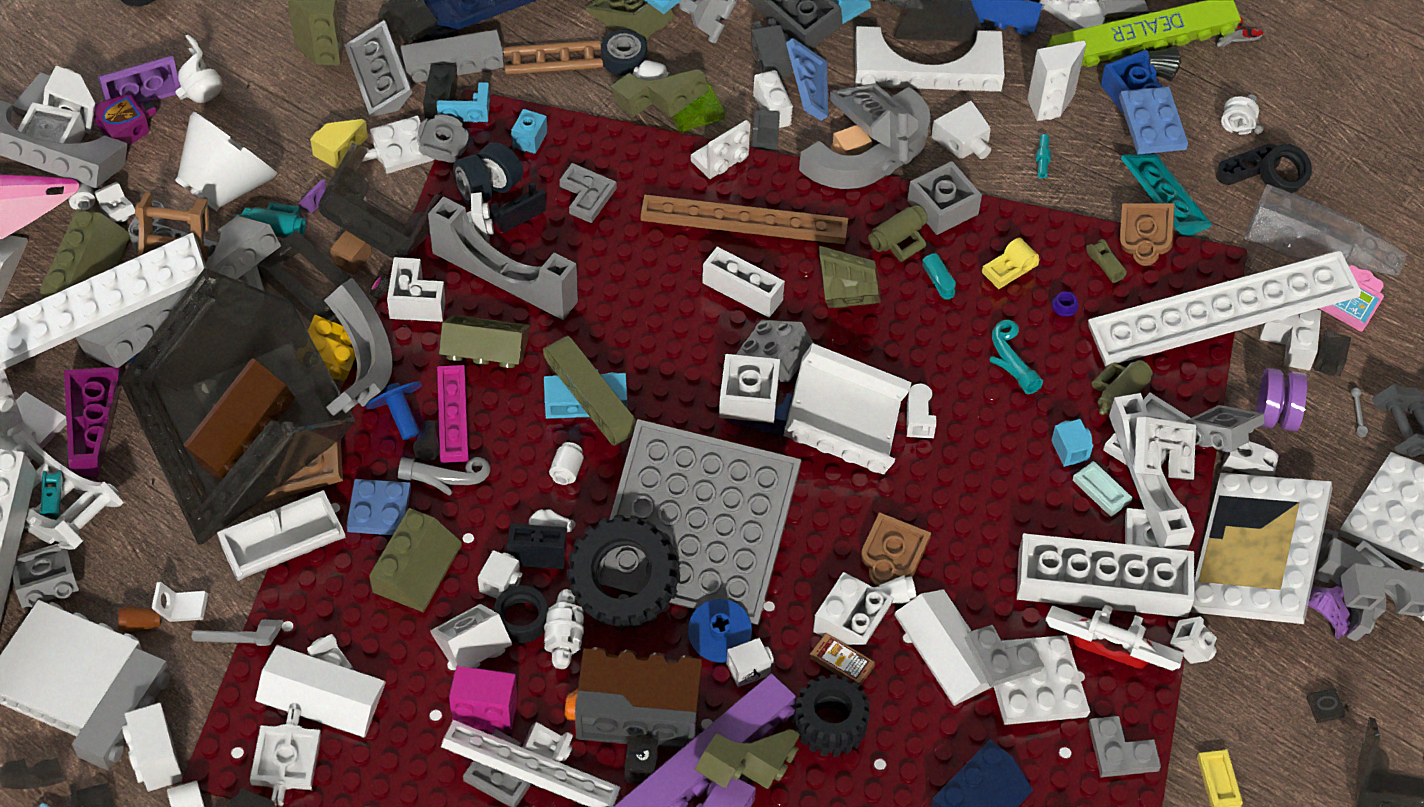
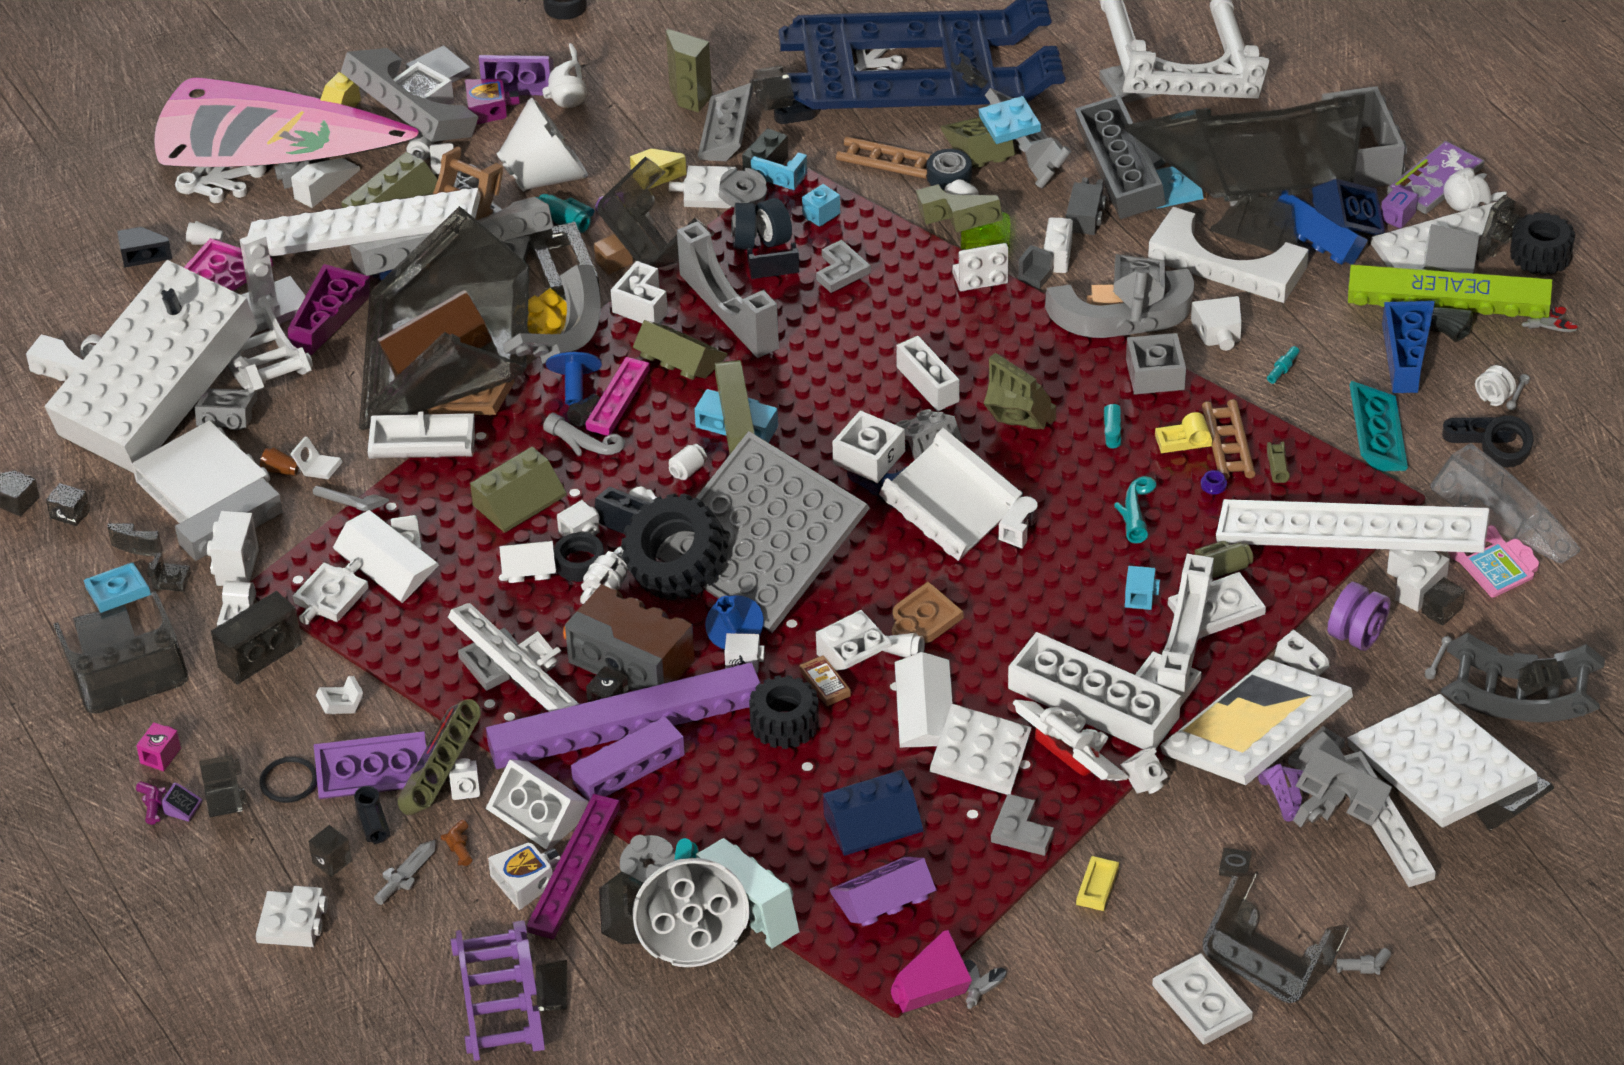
camera: 30 degrees right, 10 degrees down
teal bar [40,470,63,520] -> none
white slope [42,66,95,134] -> none
medium blue plate [346,479,411,535] -> none
light grey brick [400,30,504,84] -> none
dark pink brick [449,666,518,733] -> none
white plate [467,193,494,244] -> none
medium nougat plate [641,195,848,245] -> none
olive arch [694,730,800,789] -> none
medium blue wing [786,38,828,121] -> none
olive piece [868,205,928,262] -> none
light grey plate [964,625,1044,687] -> none
white slope [1027,41,1086,121] -> none
light aqua tile [1073,461,1132,517] -> none
medium blue plate [1119,87,1188,155] -> none
medium nougat plate [1120,203,1175,266] -> none
white plate [1134,417,1196,480] -> none
light grey plate [1186,405,1264,452] -> none
none -> medium nougat bar [1202,399,1255,480]

